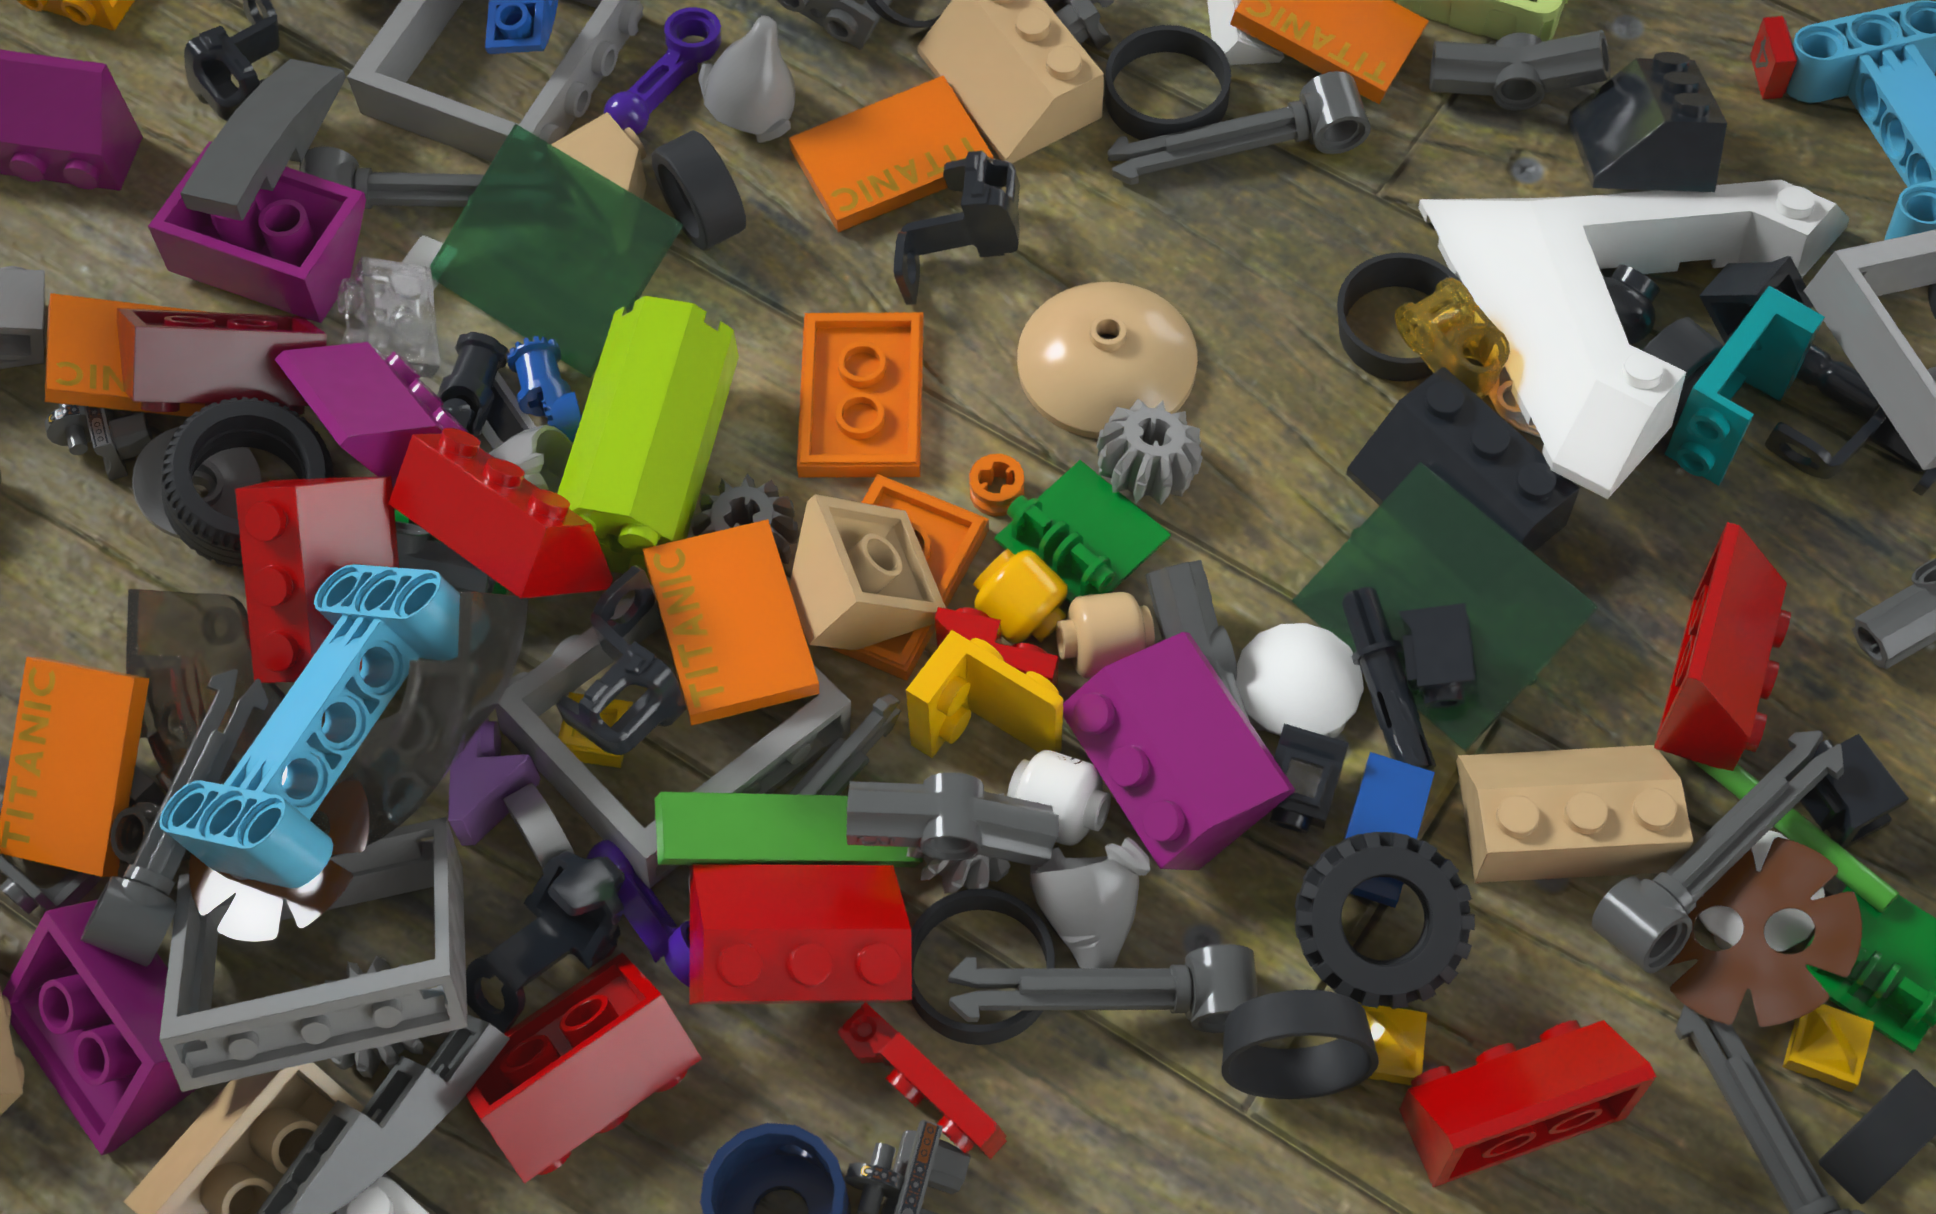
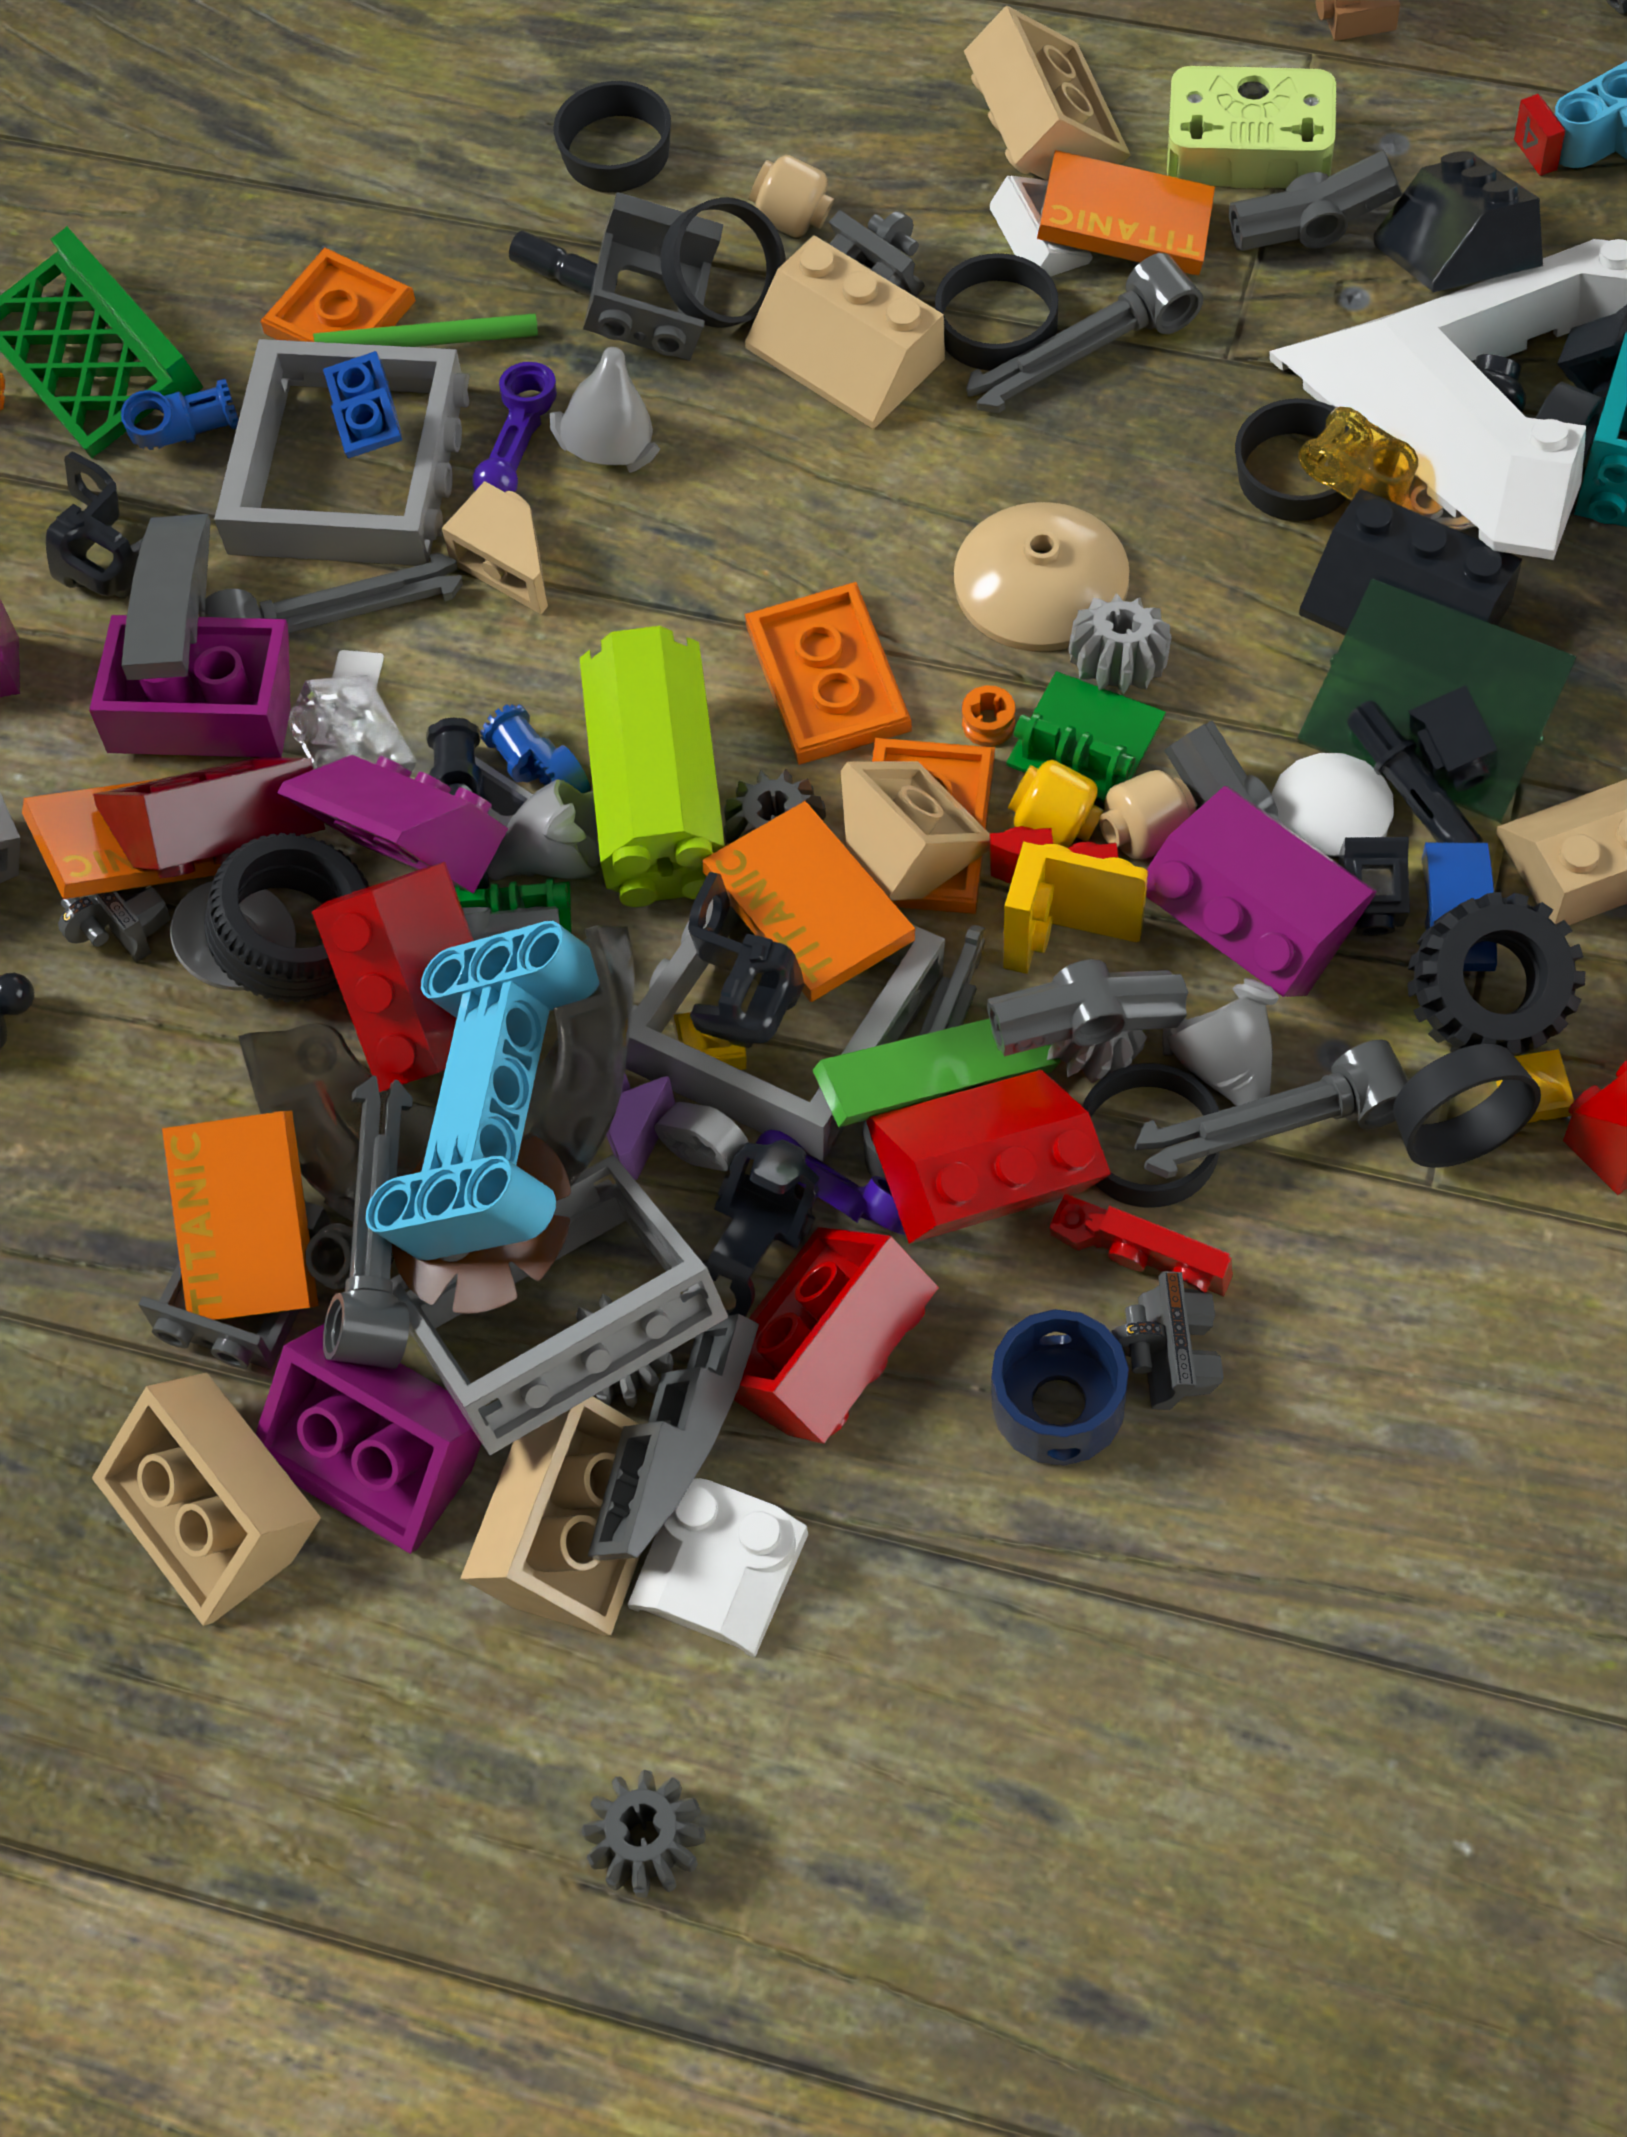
camera: 15 degrees left, 0 degrees up
red slope [388,428,613,599] -> none
clear green piece [425,123,683,378] -> none
black tyre [651,130,746,250] -> none
orange tile [789,75,994,233] -> none
black piece [893,151,1020,305] -> none
white head [1007,750,1111,846] -> none

